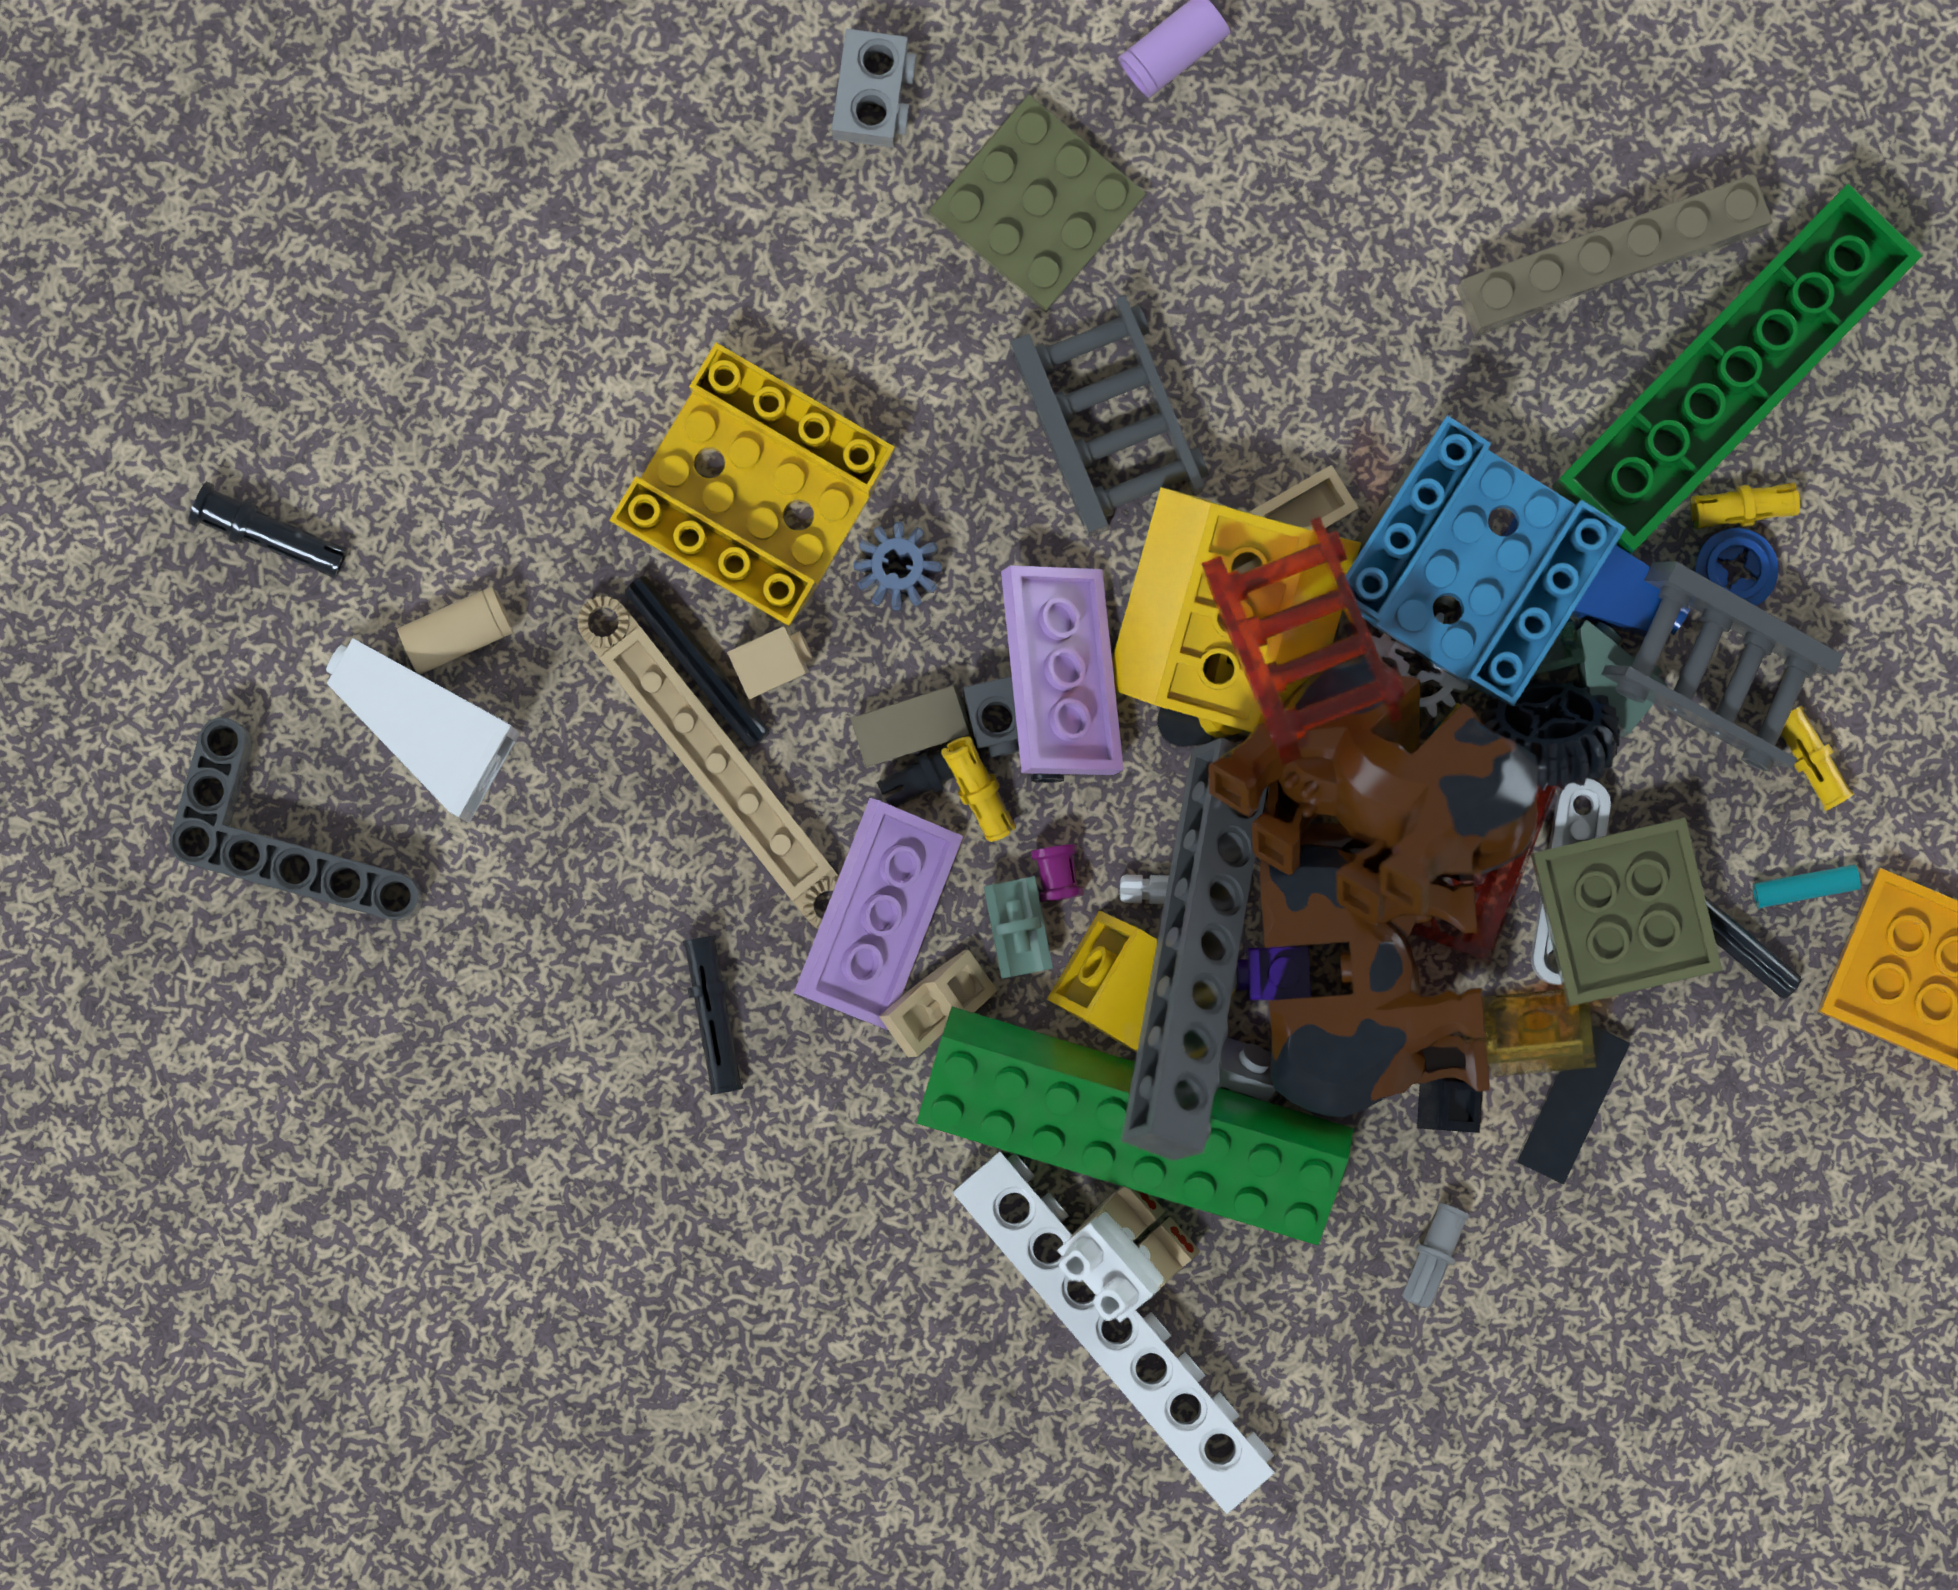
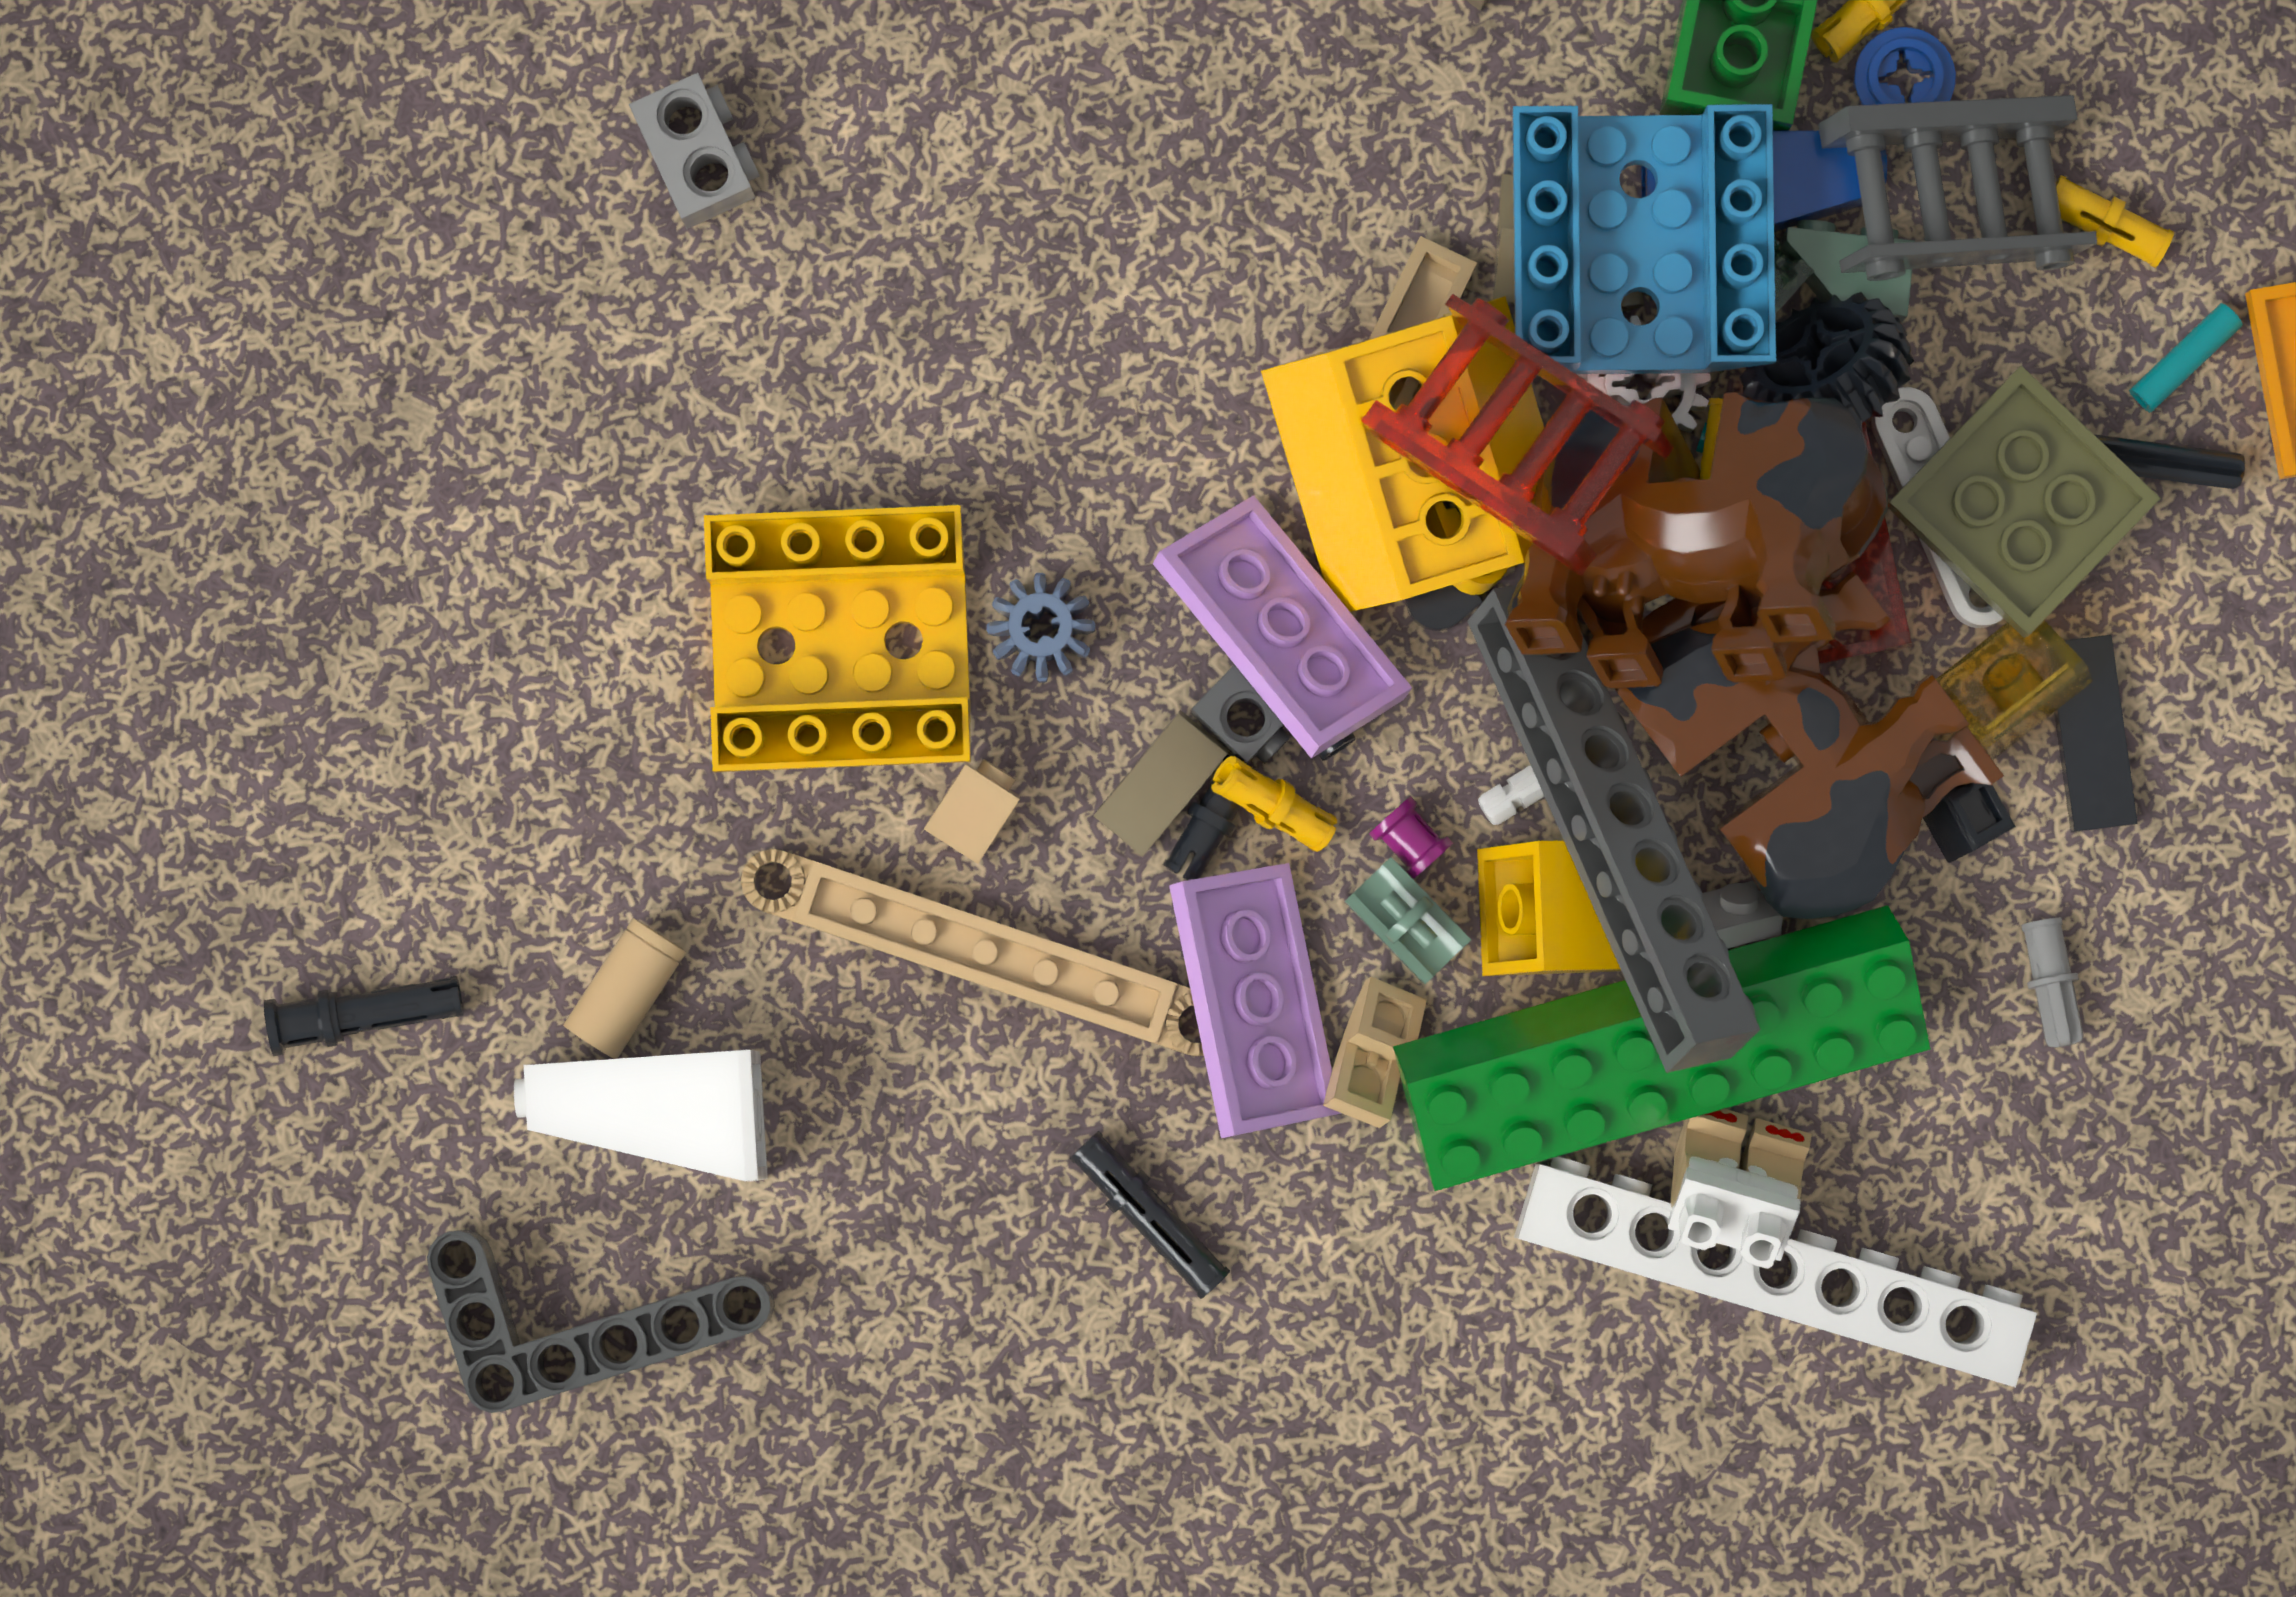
camera: 30 degrees left, 0 degrees up
black axle [625,575,769,748] -> none
olive plate [929,95,1146,312] -> none
dark grey fence [1010,295,1209,538] -> none
dark purple bracket [1236,946,1311,1001] -> none

